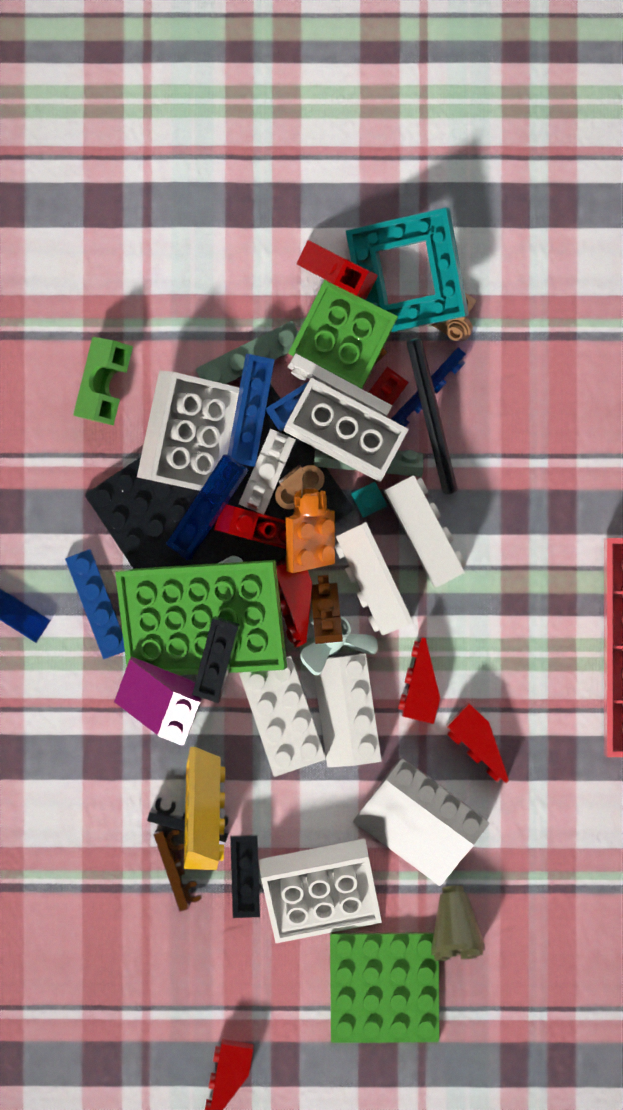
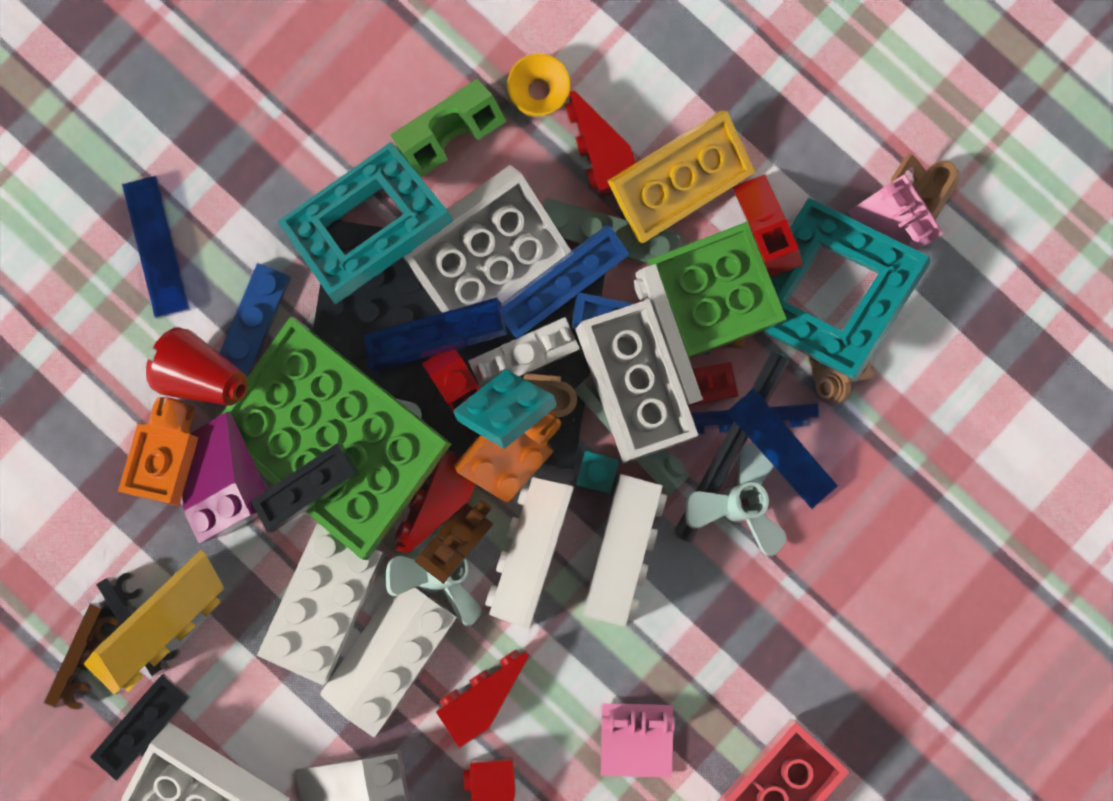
camera: 45 degrees right, 5 degrees down
none -> orange plate [118,397,199,506]
none -> red cone [146,327,248,406]
none -> teal plate [277,142,454,304]
none -> teal plate [453,369,557,449]
none -> yellow piece [507,53,570,117]
none -> red slope [565,90,636,198]
none -> bright pink hinge [601,703,674,777]
none -> yellow plate [608,111,755,243]
none -> light aqua piece [685,444,786,556]
none -> clear blue tile [726,388,838,509]
none -> bright pink hinge [848,174,943,250]
none -> medium nougat bracket [891,153,960,220]

